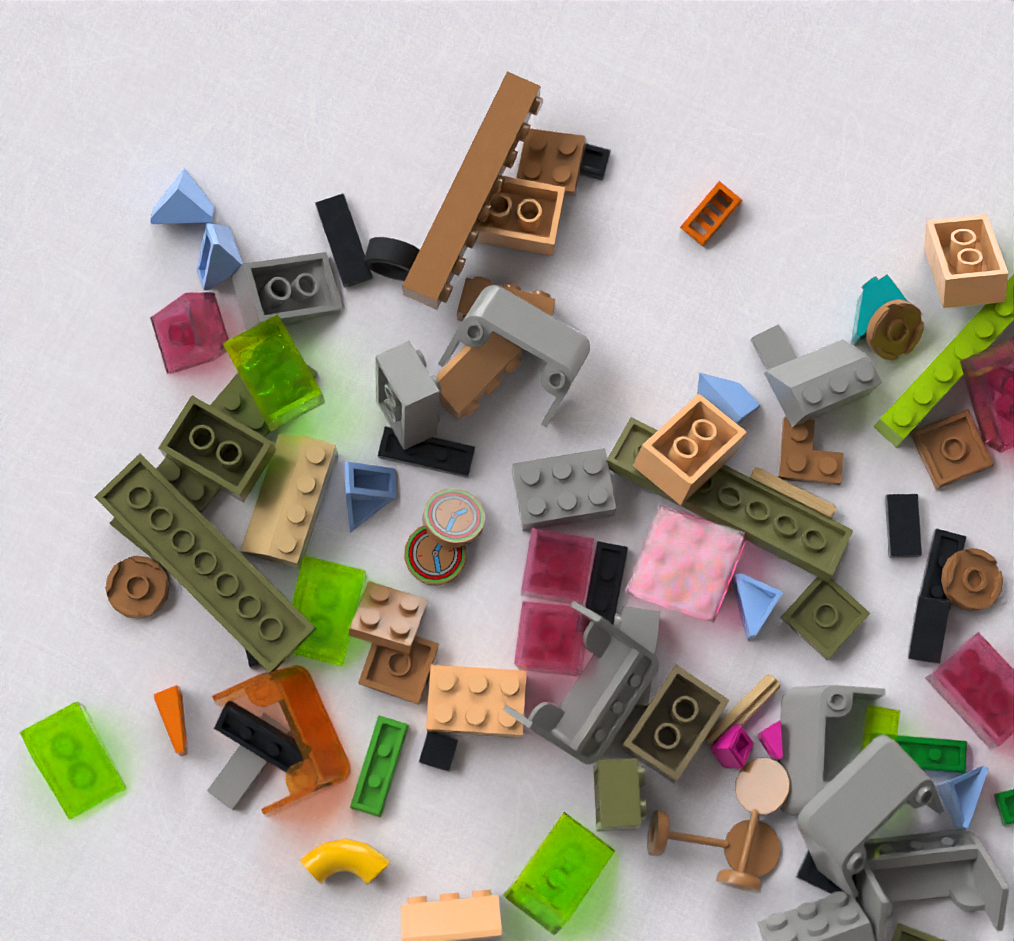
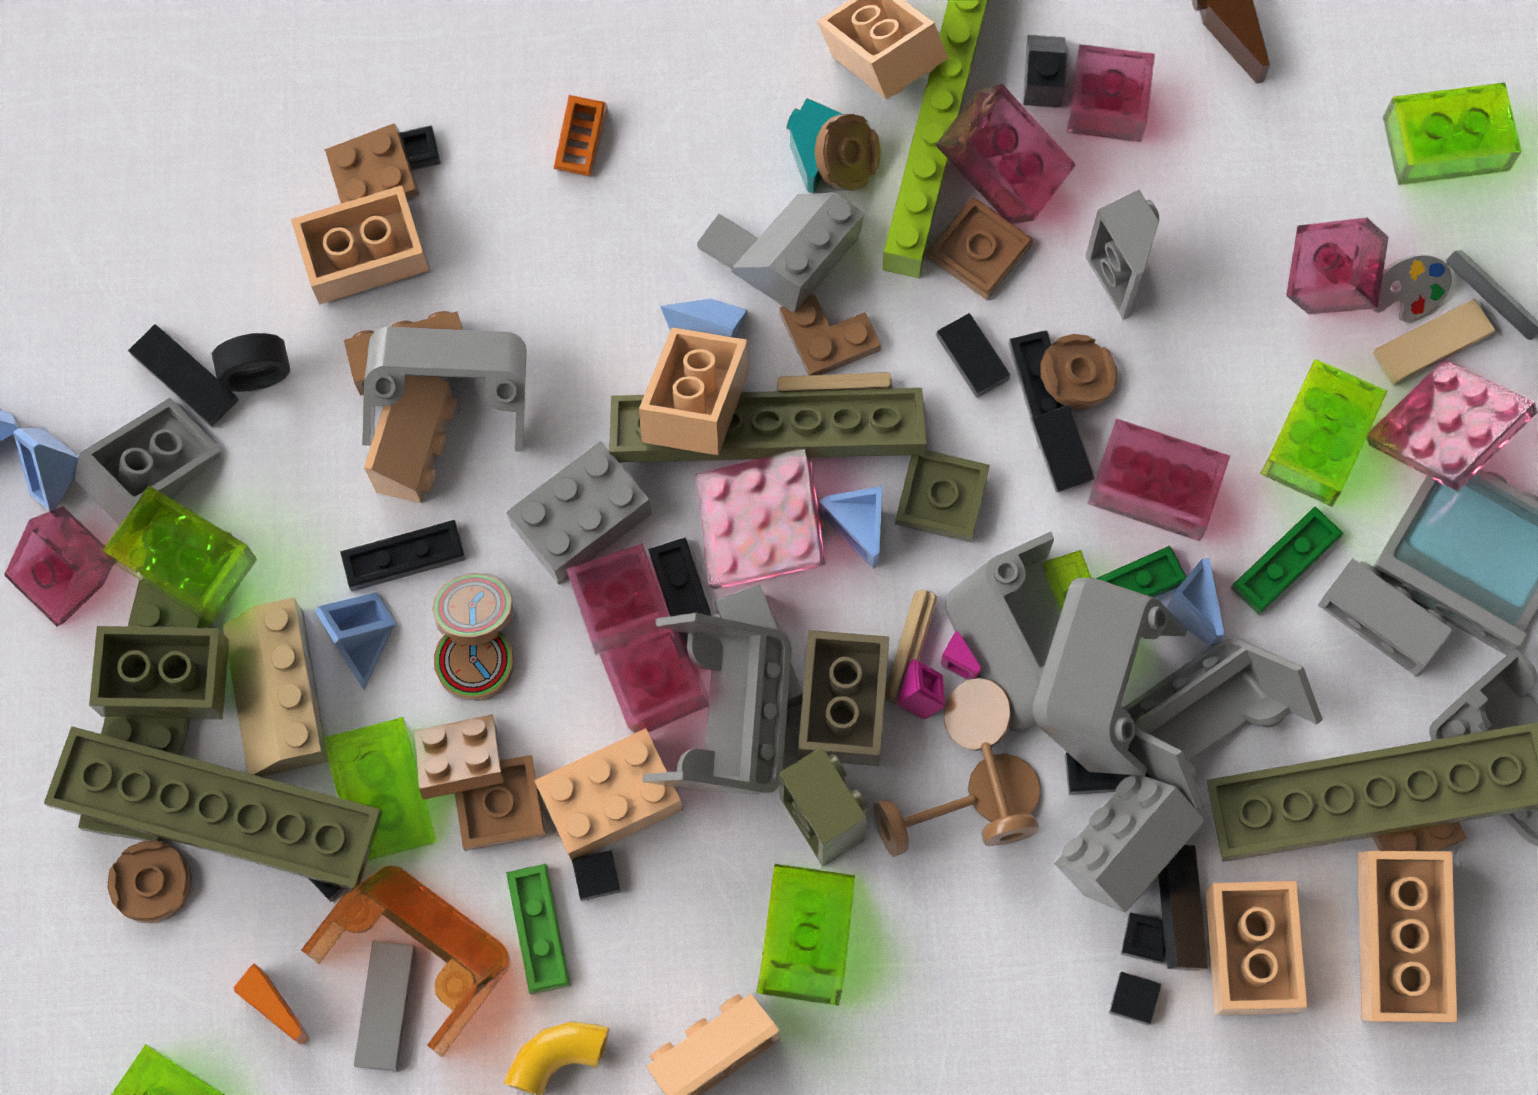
camera: 25 degrees left, 5 degrees down
black tile [213,700,311,778] -> none
light grey brick [375,341,442,450] -> none
medium nougat brick [402,71,543,310] -> none

